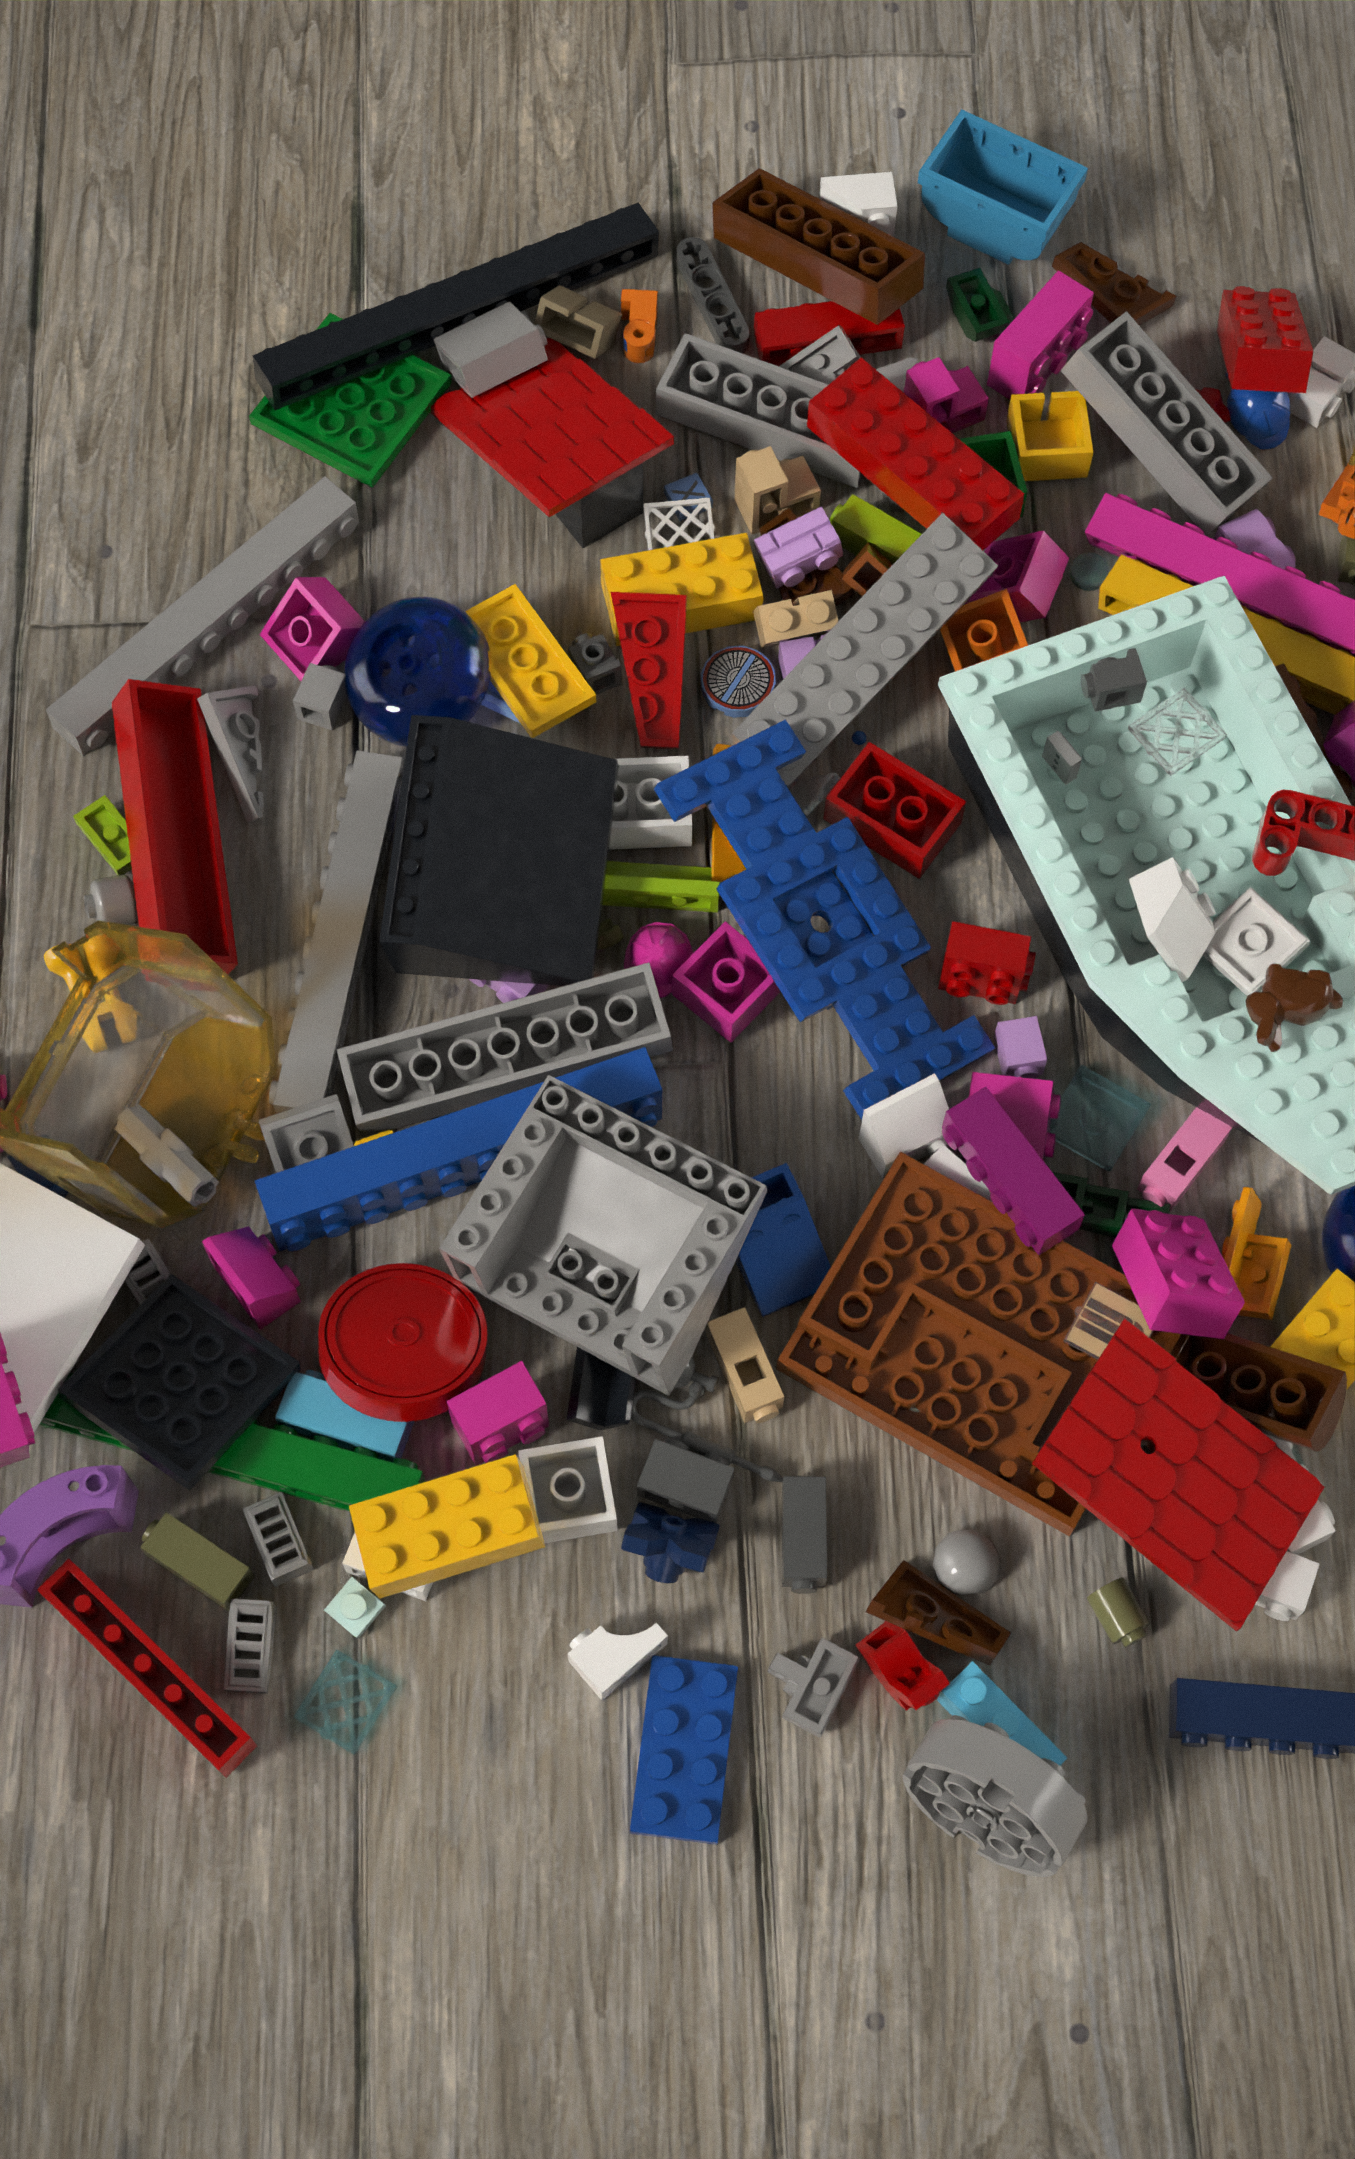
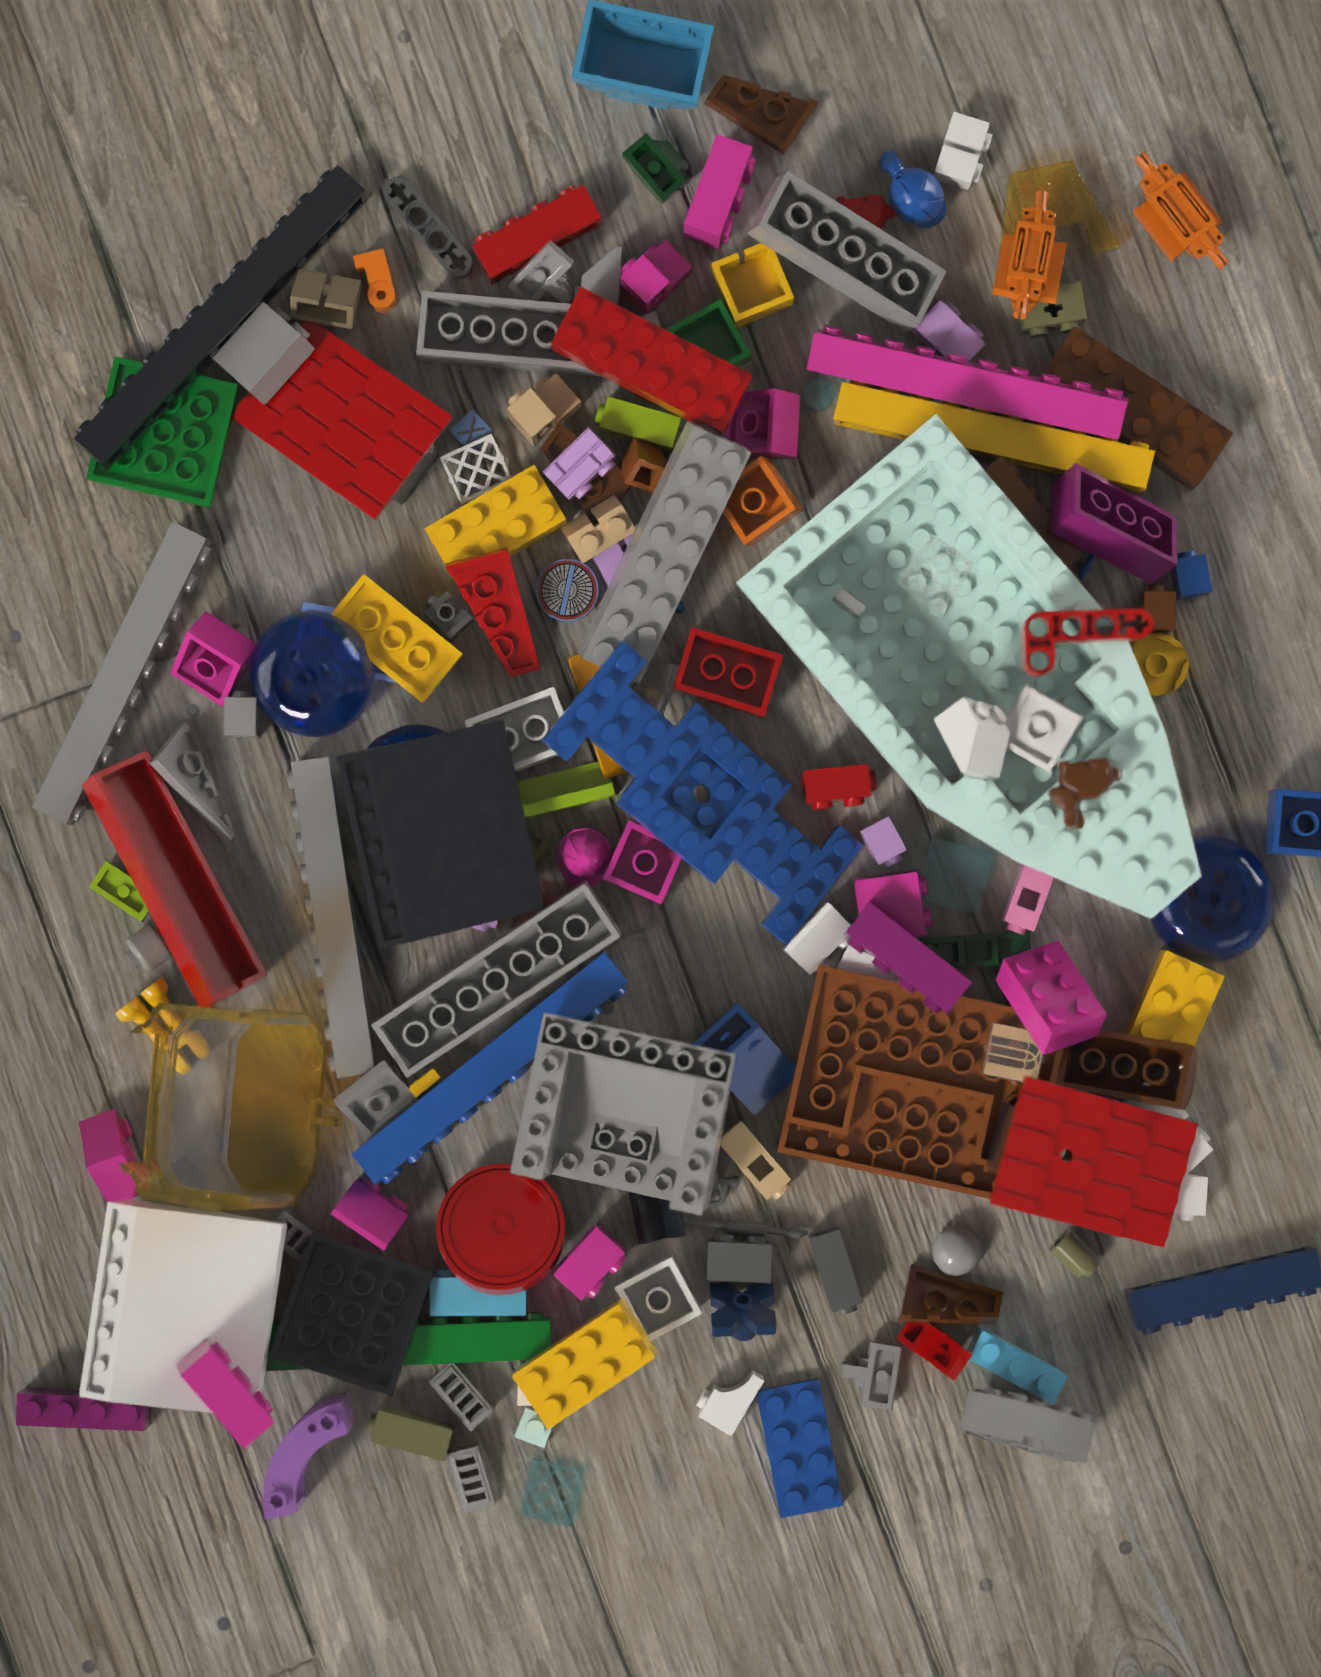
camera: 15 degrees left, 20 degrees up
red brick [37,1558,257,1778] -> none
light grey piece [114,1104,219,1207] -> none
reddish brown brick [712,168,925,325] -> none
white slope [819,172,897,237] -> none
dark grey brick [1081,648,1147,712] -> none
red brick [1217,286,1314,393] -> none
light orange bracket [1222,1187,1292,1320] -> none

